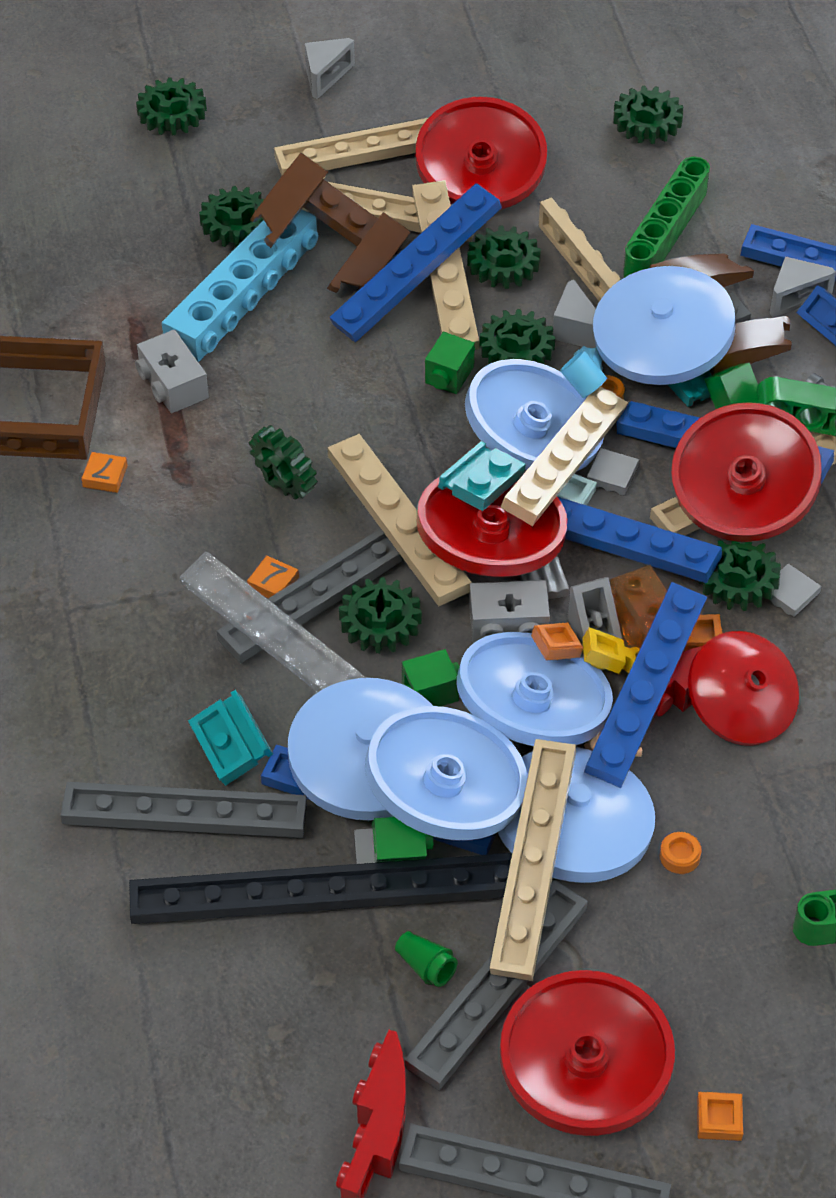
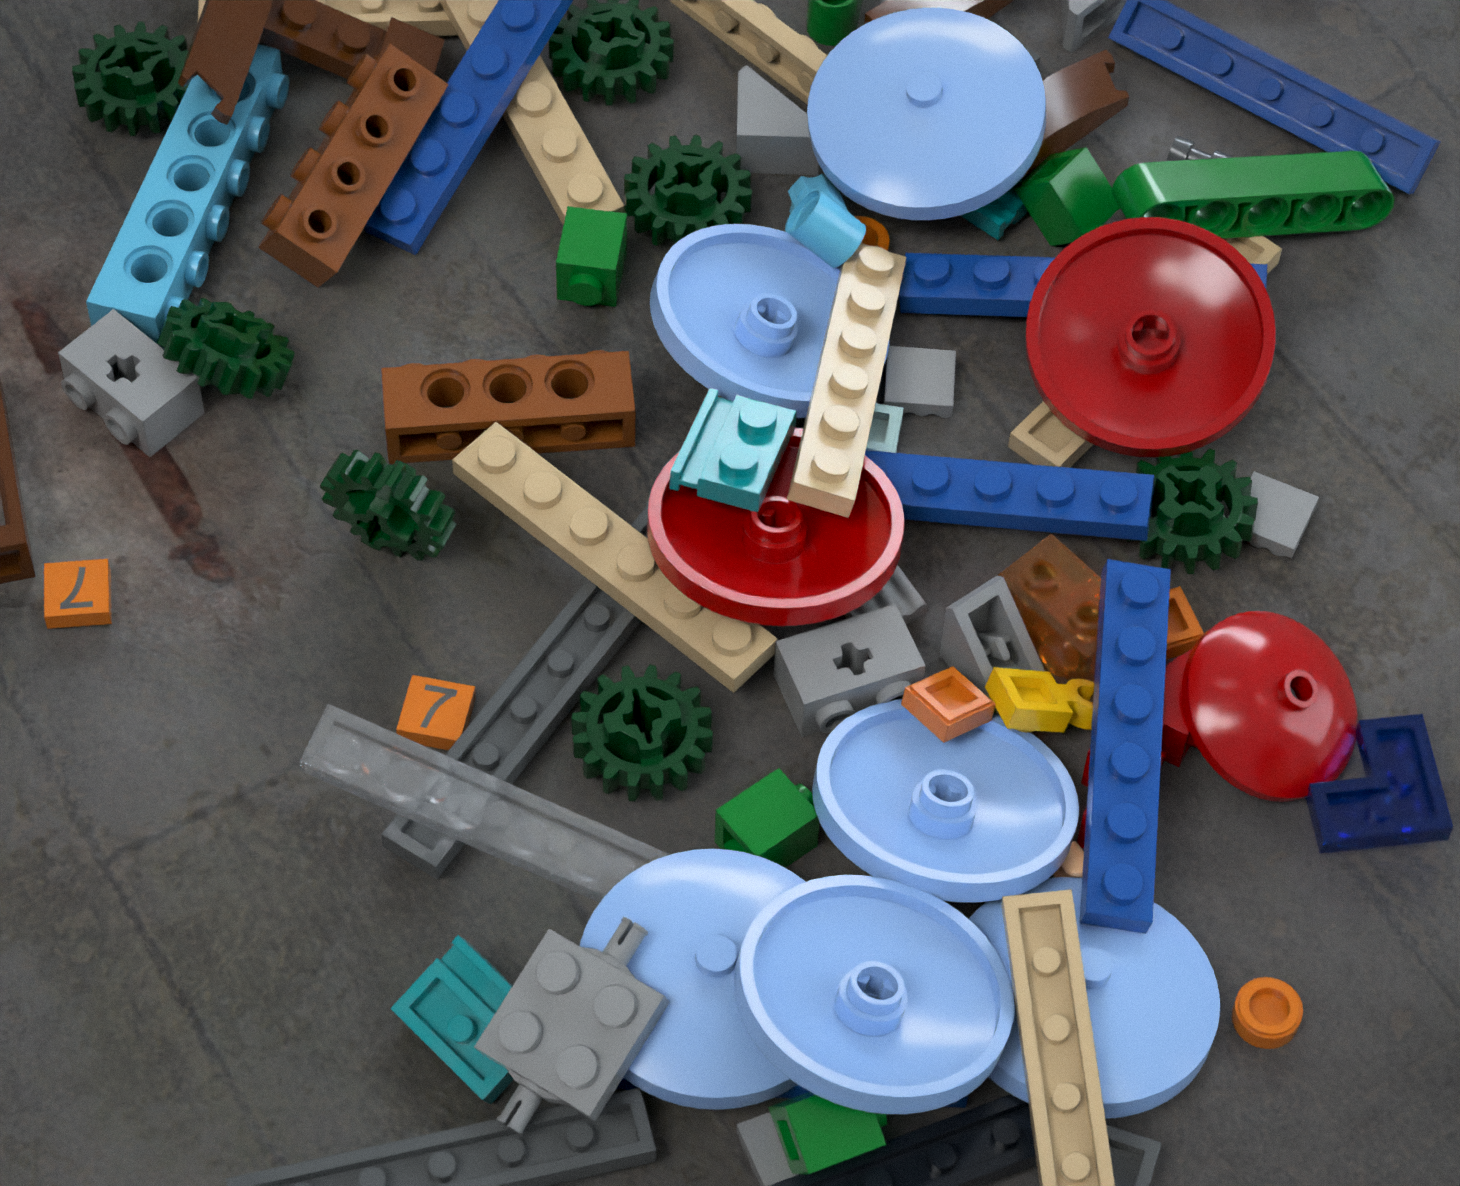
camera: 20 degrees left, 5 degrees up
none -> dark green gear [157,298,295,399]
none -> dark orange brick [258,43,449,288]
none -> dark orange brick [381,350,635,464]
none -> light grey plate [474,917,670,1136]
none -> clear blue plate [1306,714,1453,854]

